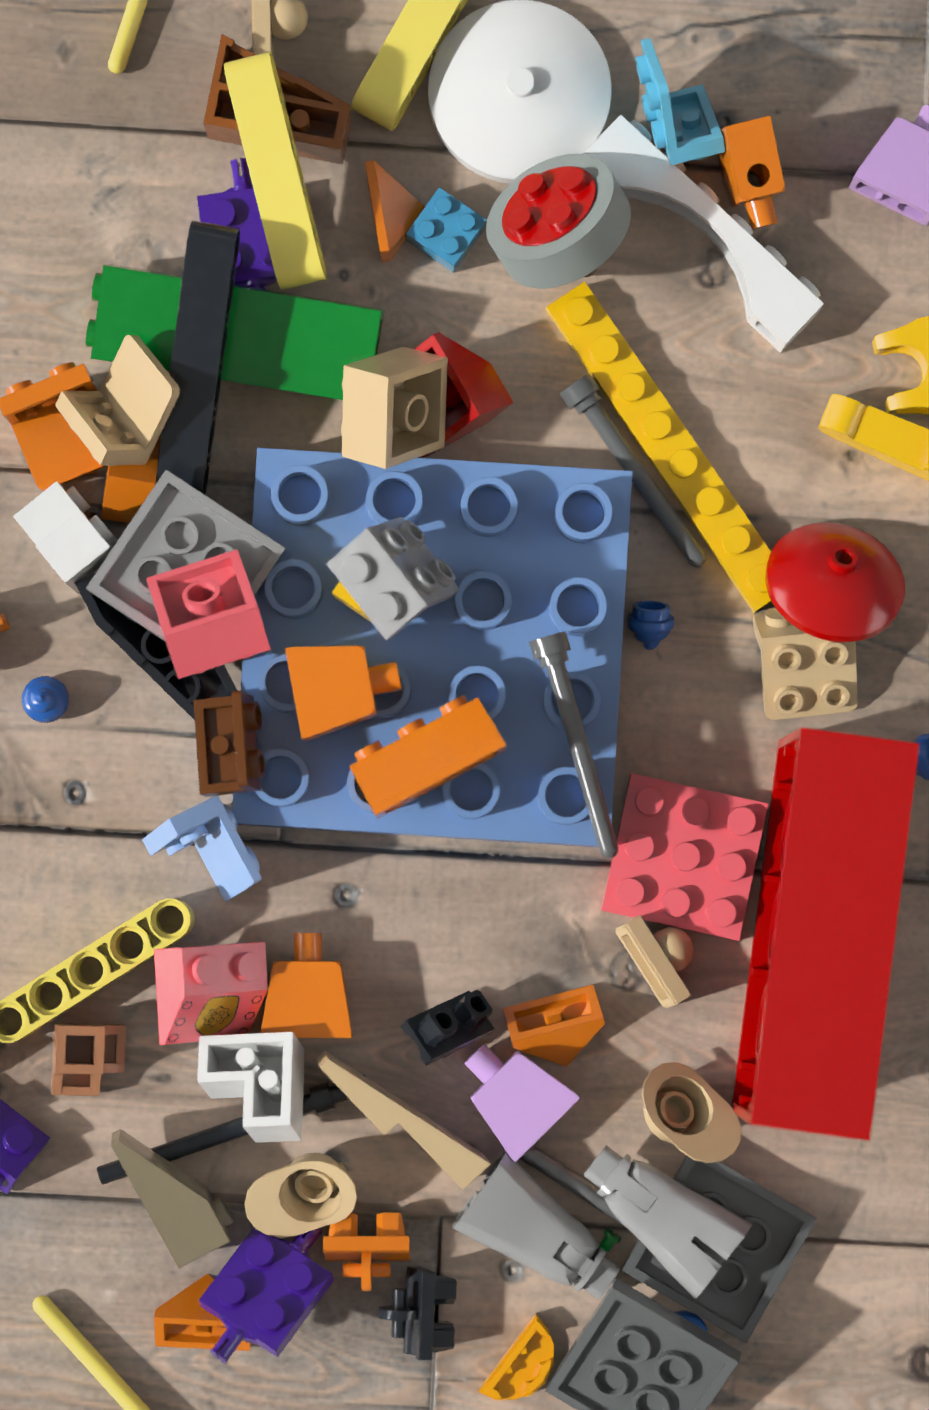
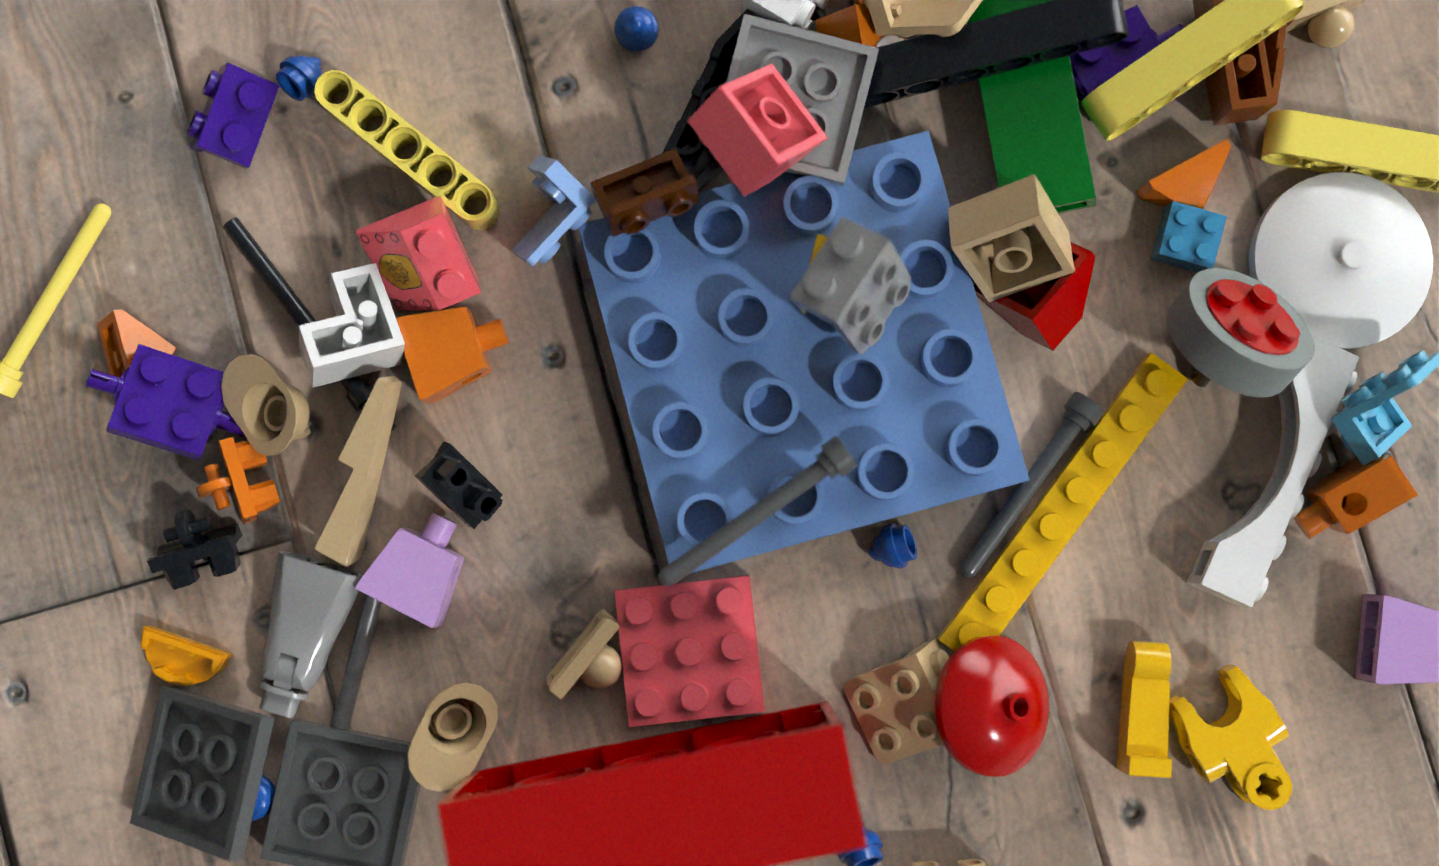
camera: 75 degrees right, 0 degrees up
nougat brick [51,1023,126,1096] -> none
dark tan slope [111,1129,233,1268] -> none
orange torso [285,646,402,742] -> none
orange slope [349,695,506,819] -> none
orange slope [503,985,605,1067] -> none
light grey piece [584,1145,752,1299] -> none
green piece [599,1228,621,1252] -> none

